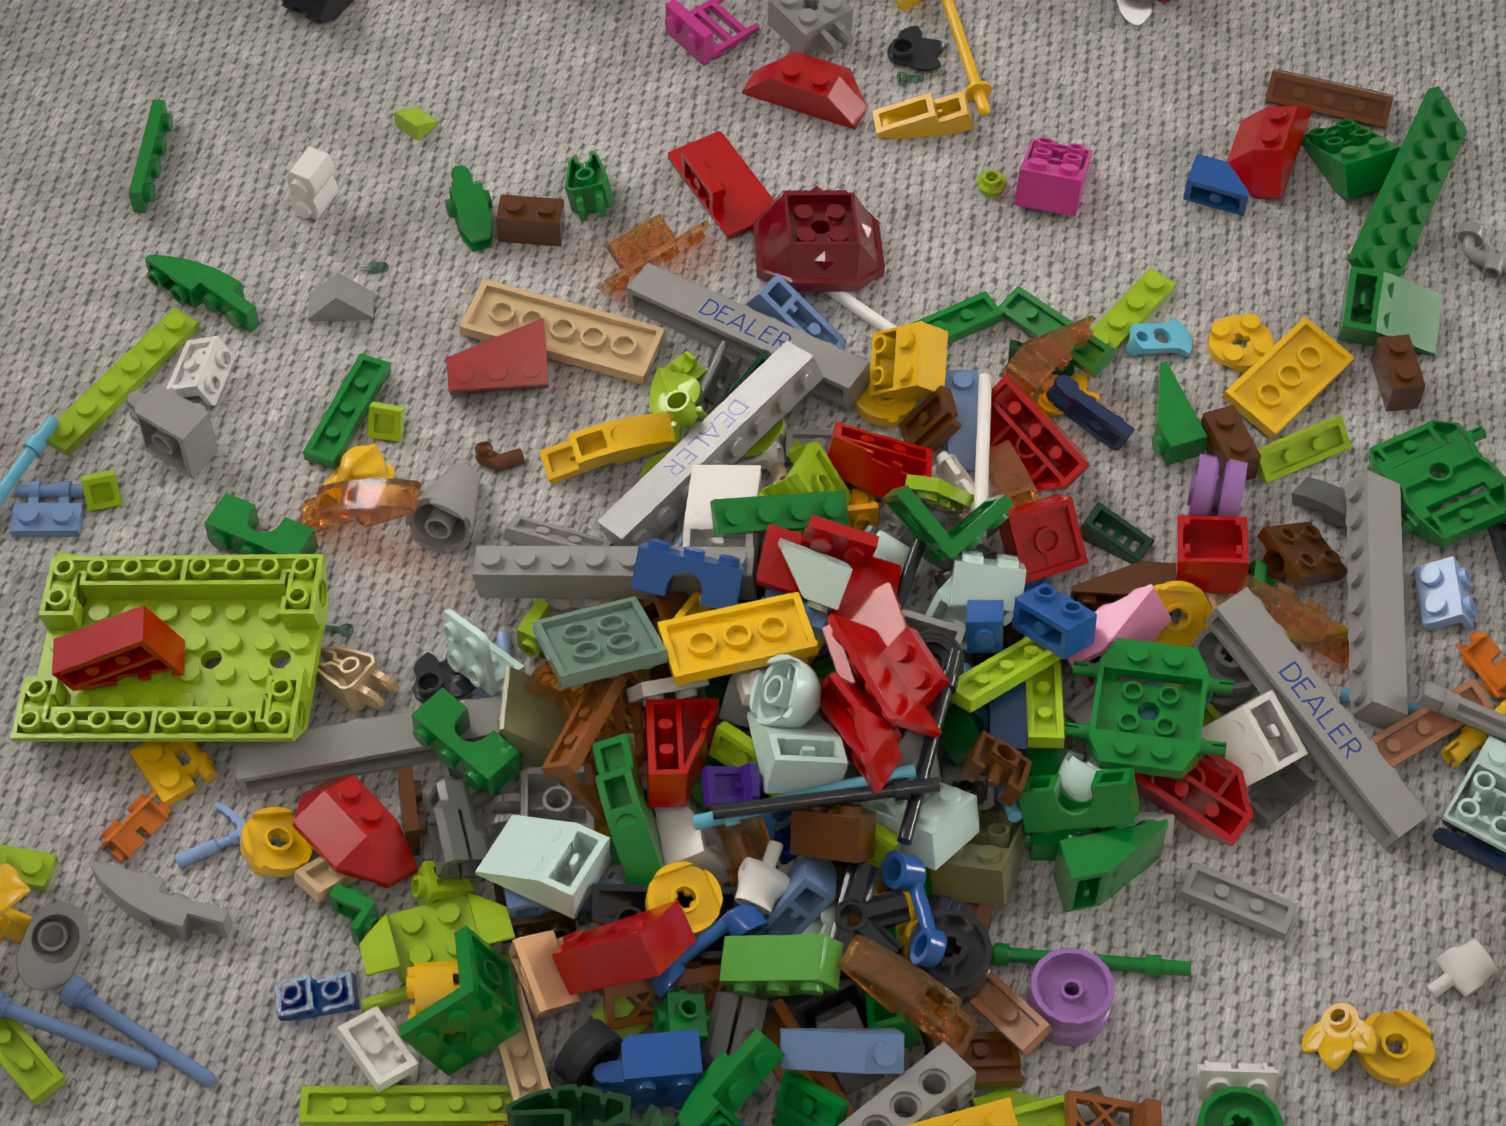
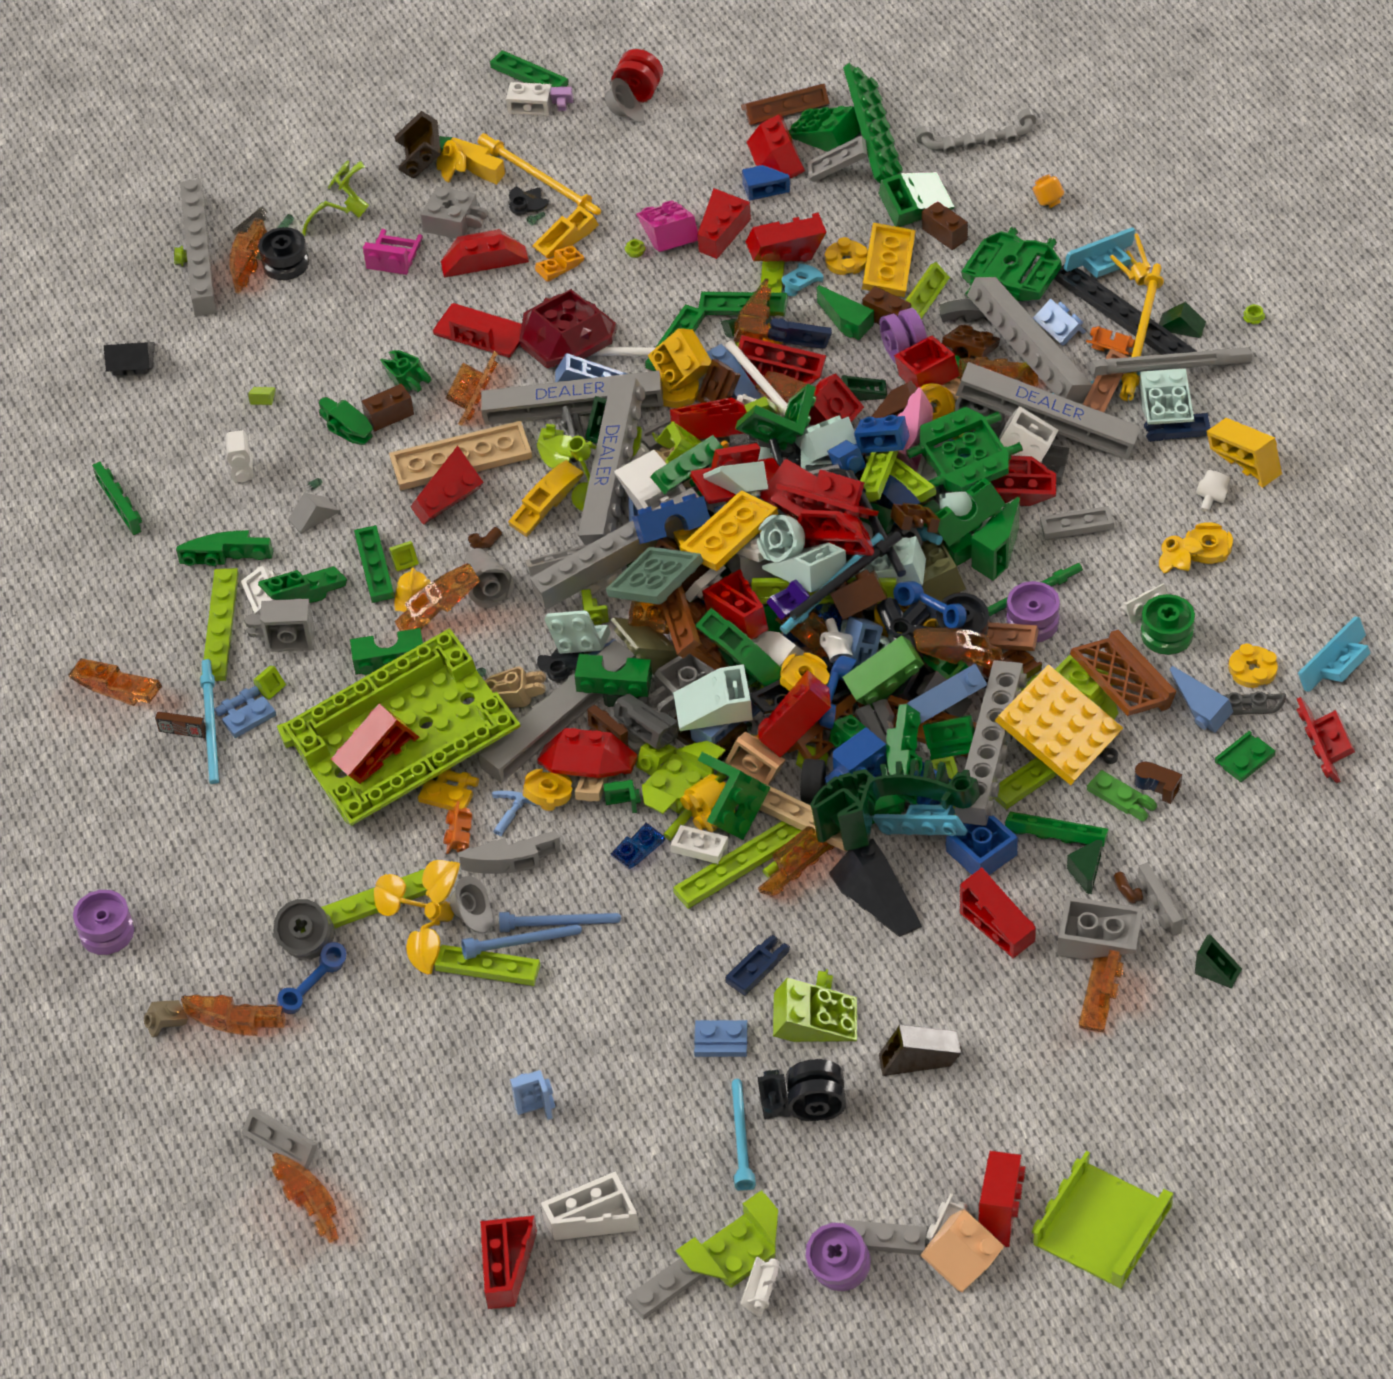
camera: 30 degrees left, 5 degrees down
none -> green slope [258,566,347,603]
none -> light orange slope [535,245,584,282]
none -> red wedge [697,188,751,259]
none -> red wedge [745,212,827,262]
none -> light grey plate [807,136,868,182]

